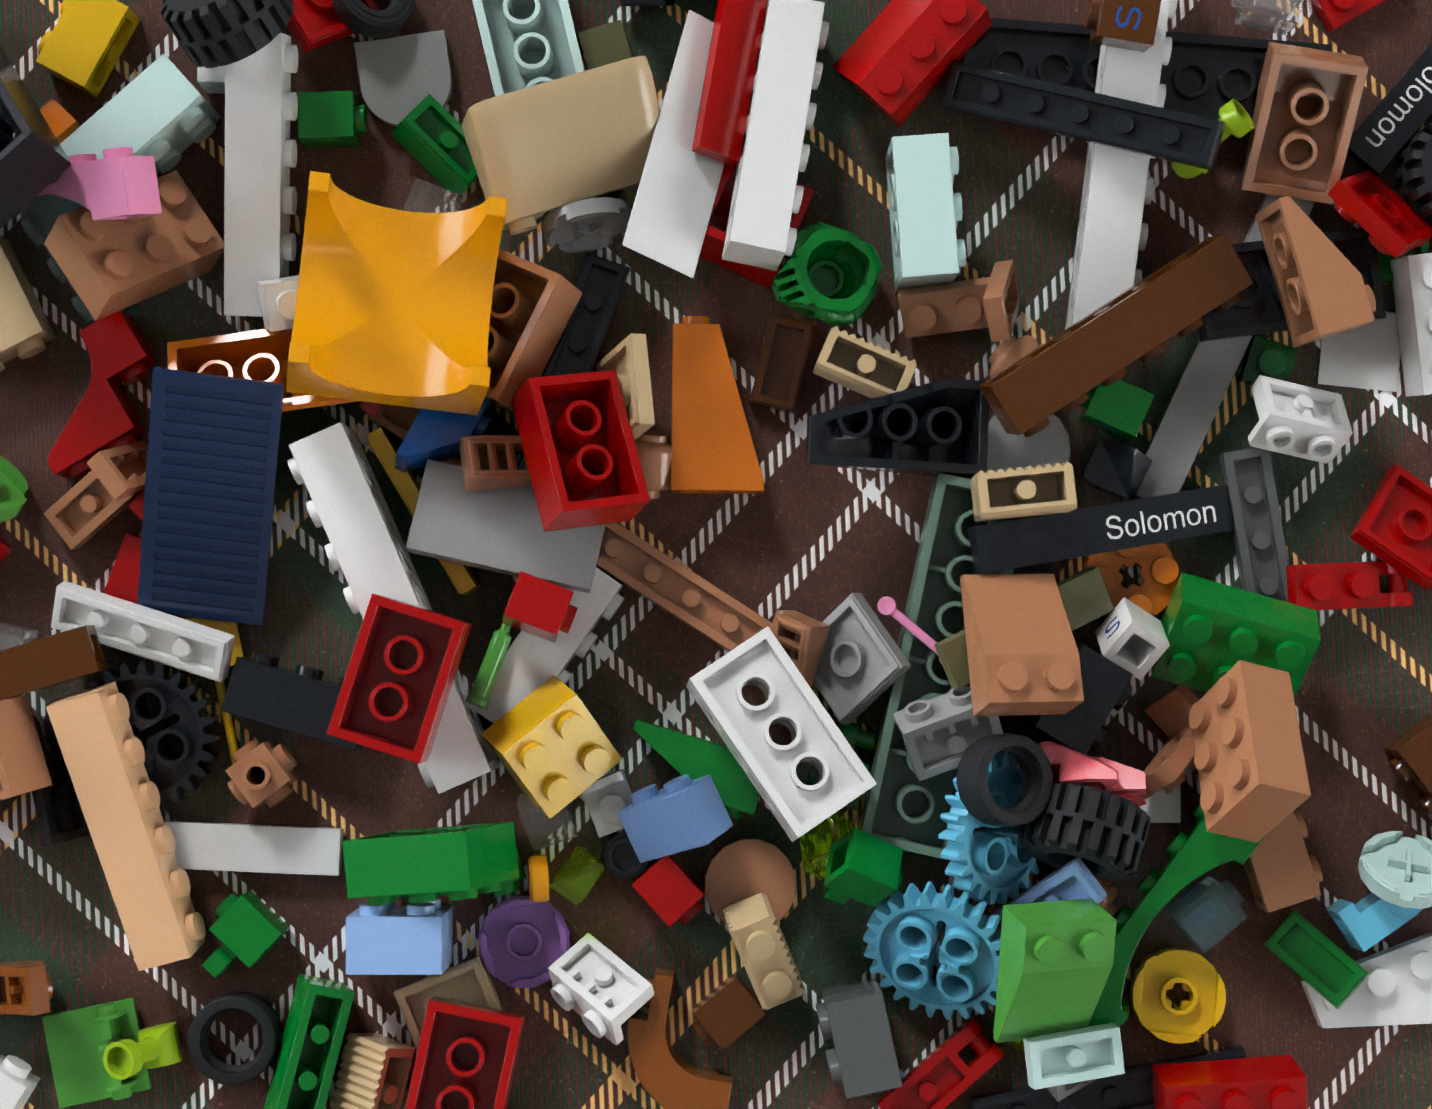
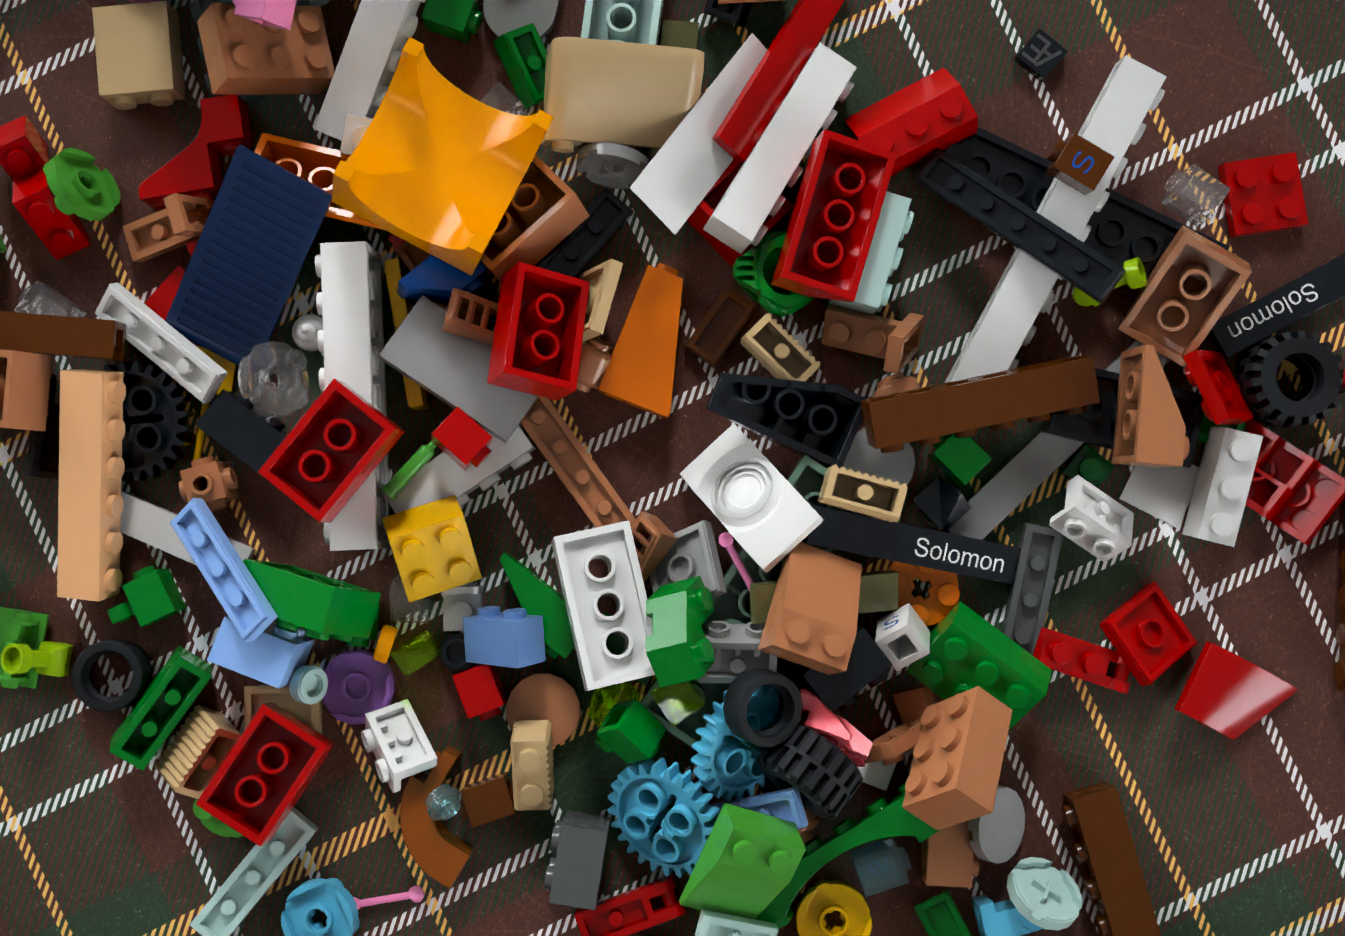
camera: 20 degrees right, 0 degrees up
none -> light blue tile [170,498,278,642]
none -> clear plate [238,341,309,418]
none -> light aqua tile [289,665,328,705]
none -> white plate [292,314,323,351]
none -> clear light blue plate [425,784,462,820]
none -> green brick [646,576,715,687]
none -> clear neon green slope [650,681,705,727]
none -> white slope [679,423,824,573]
none -> red slope [771,129,897,302]
none -> light grey tile [968,785,1025,864]

